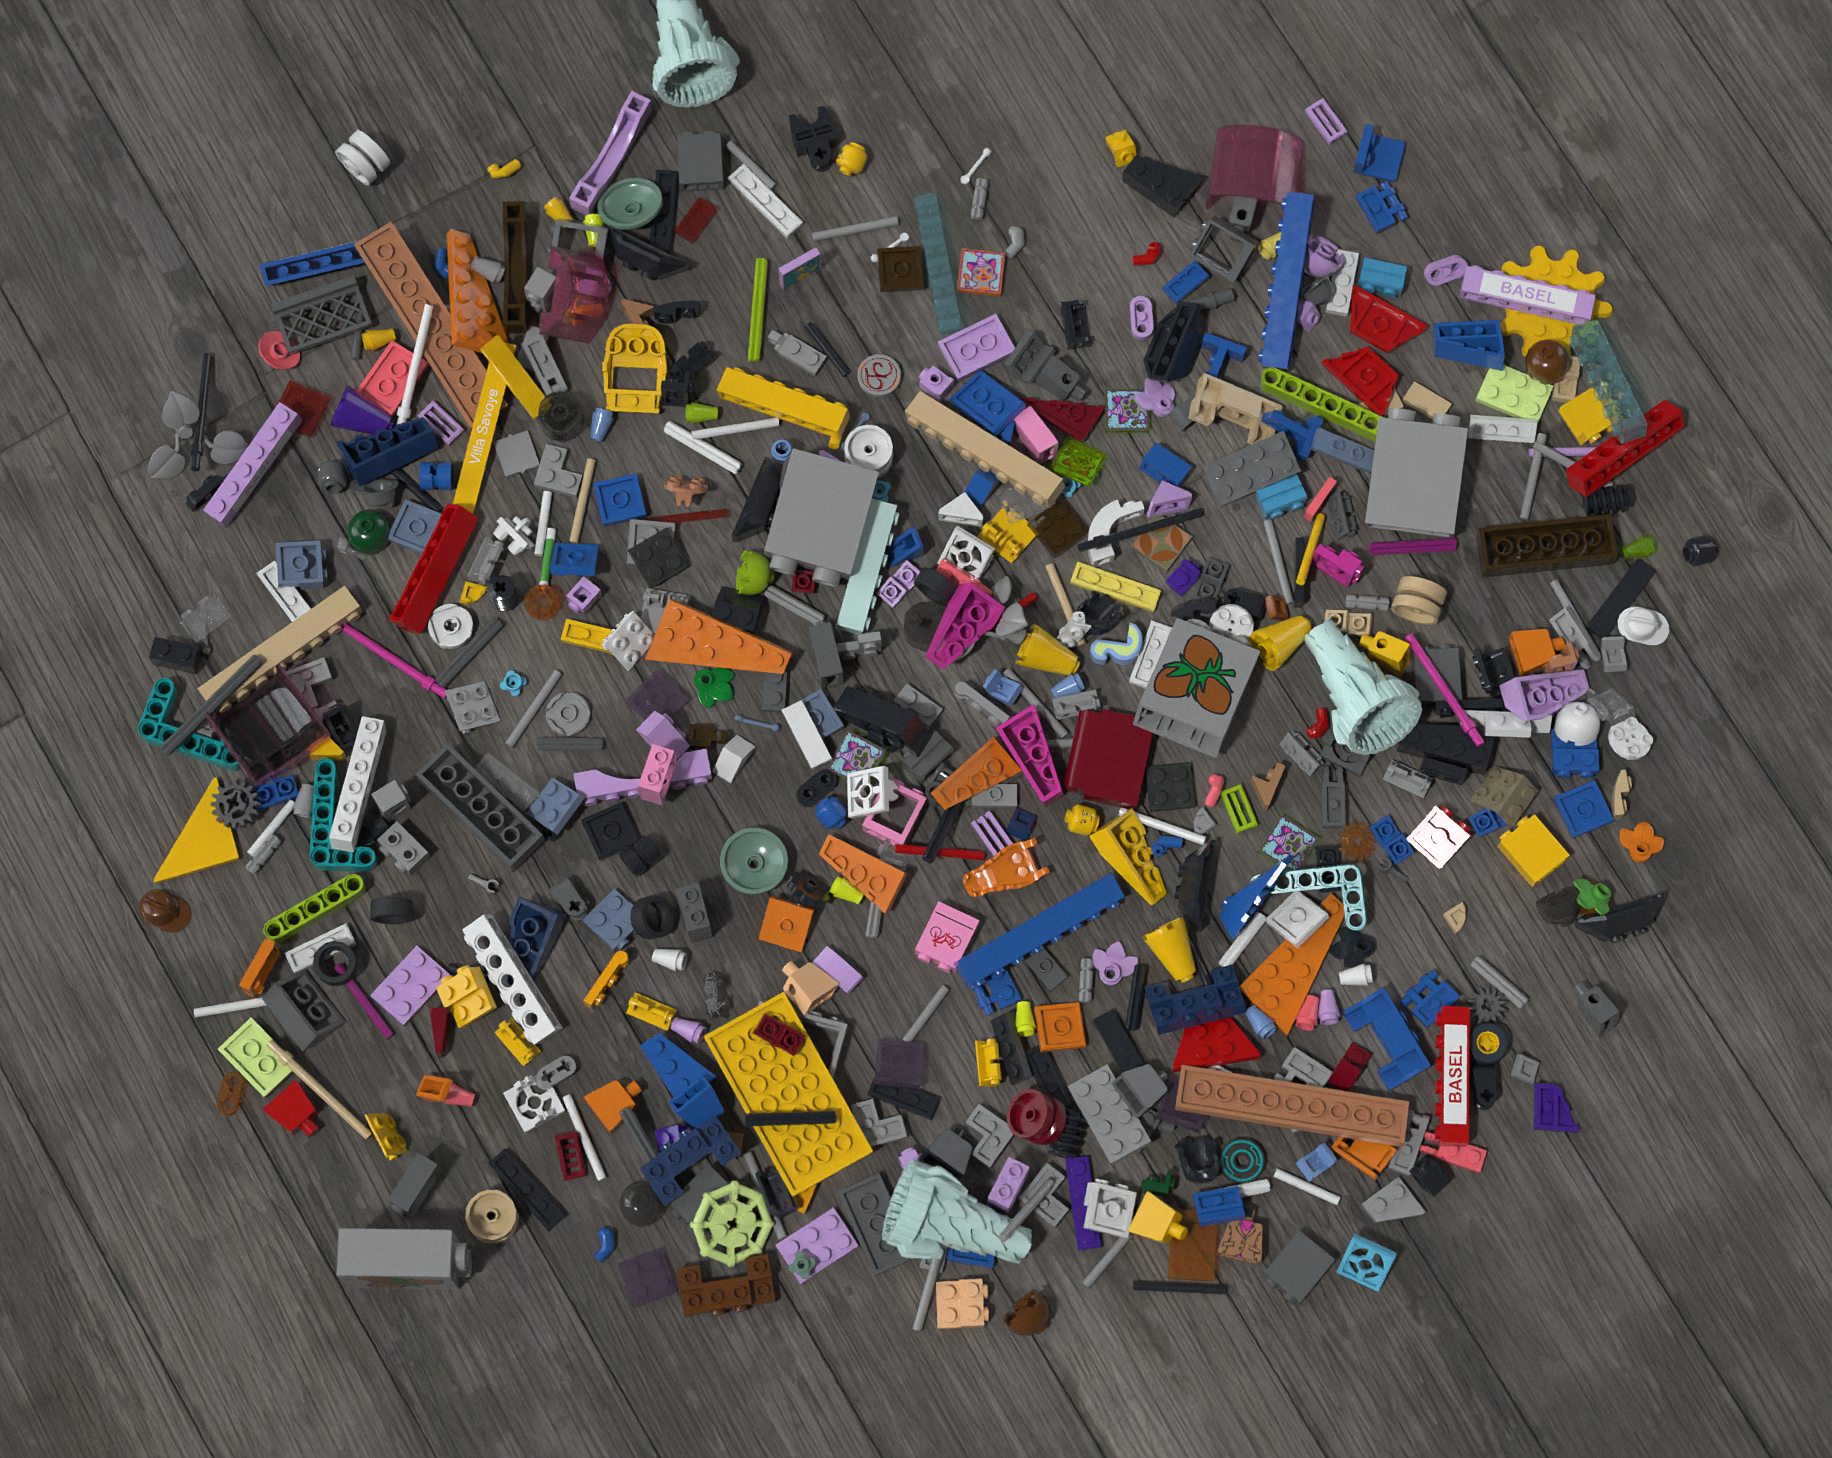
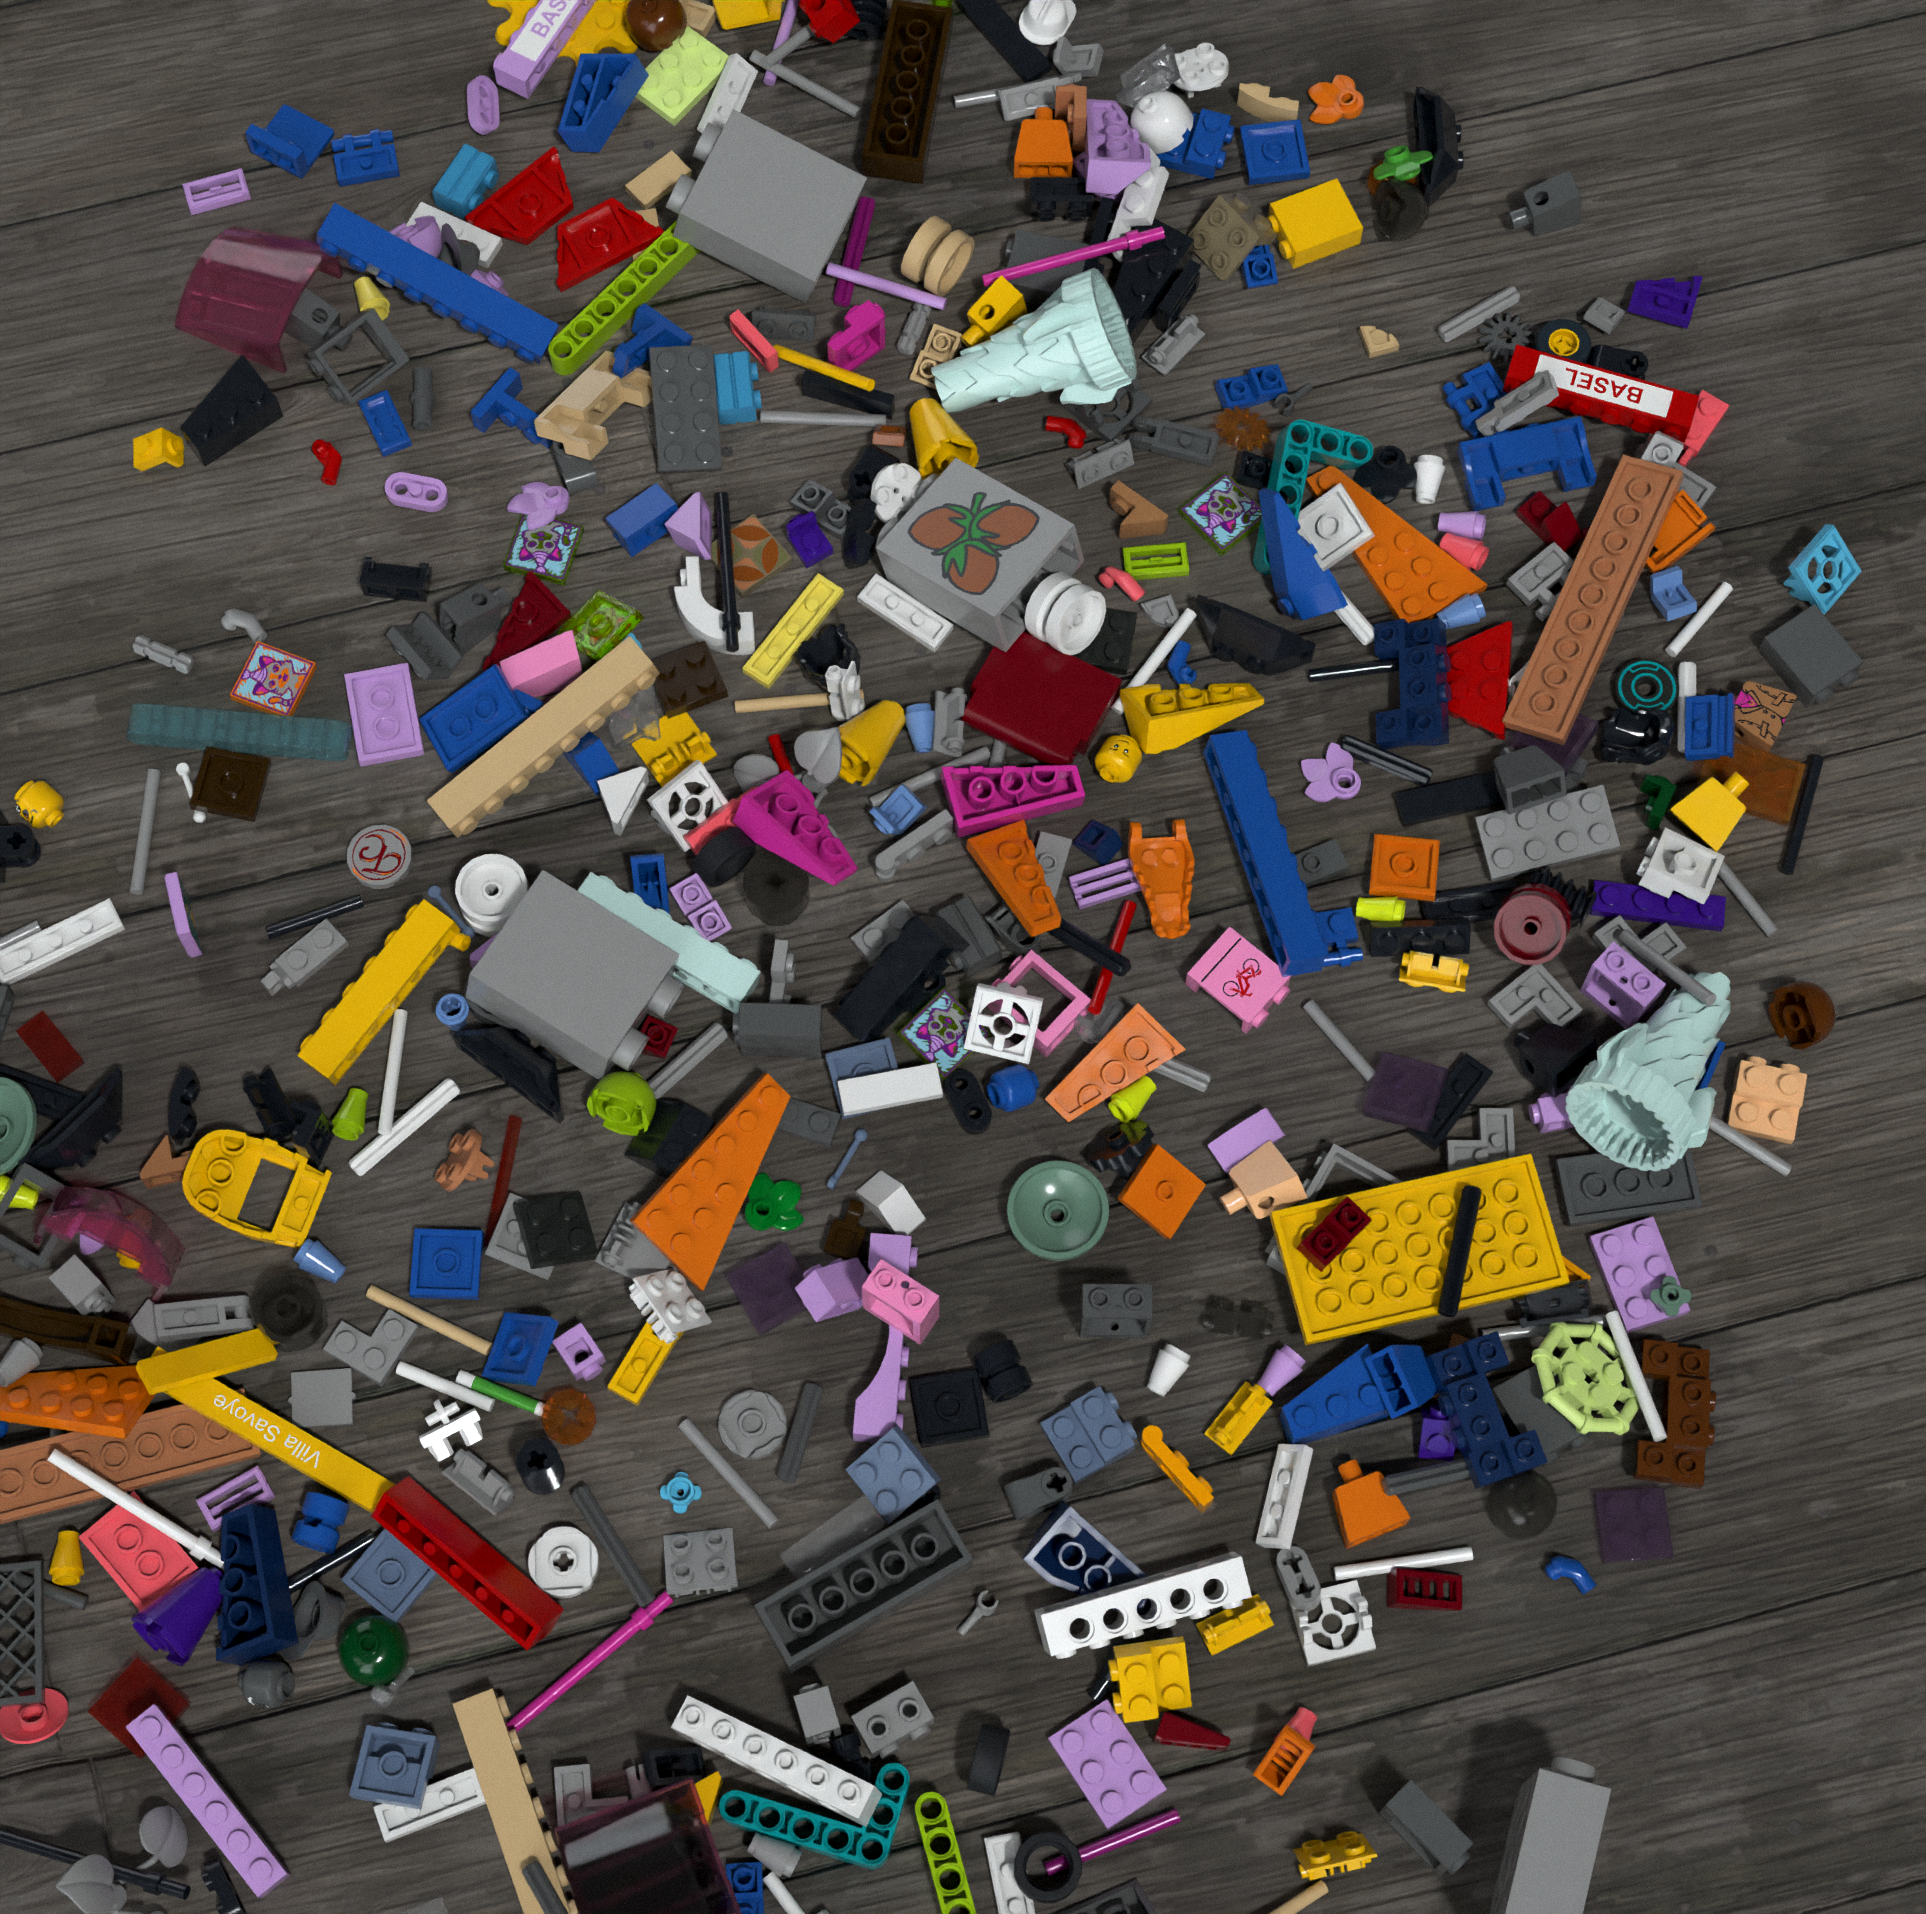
camera: 75 degrees left, 5 degrees down
yellow tile [460,581,487,605] -> none
tan wheel [465,1190,519,1245] -> none
black tile [488,1148,566,1232] -> none
black tyre [630,895,674,940] -> none
lime axle [748,258,768,362] -> none
lavender brick [919,365,954,403] -> none
white hinge [961,148,991,185] -> none
light grey axle [1079,958,1093,1003] -> none
light blue animal [1090,622,1142,665] -> none
yellow cone [1142,917,1196,983] -> none
black wedge [1143,301,1202,383] -> none
sand blue plate [1310,428,1375,473] -> none
light grey wing [1361,1177,1426,1223] -> none
plate [1406,805,1472,869] -> none
black brick [1409,1156,1450,1197] -> none
none -> lavender bar [826,262,947,310]
none -> white wheel [1024,572,1106,655]
none -> white plate [1255,1444,1313,1549]
none -> light grey hinge [1475,370,1559,437]
none -> white bar [1605,1311,1667,1442]
none -> light grey bracket [1641,431,1684,468]

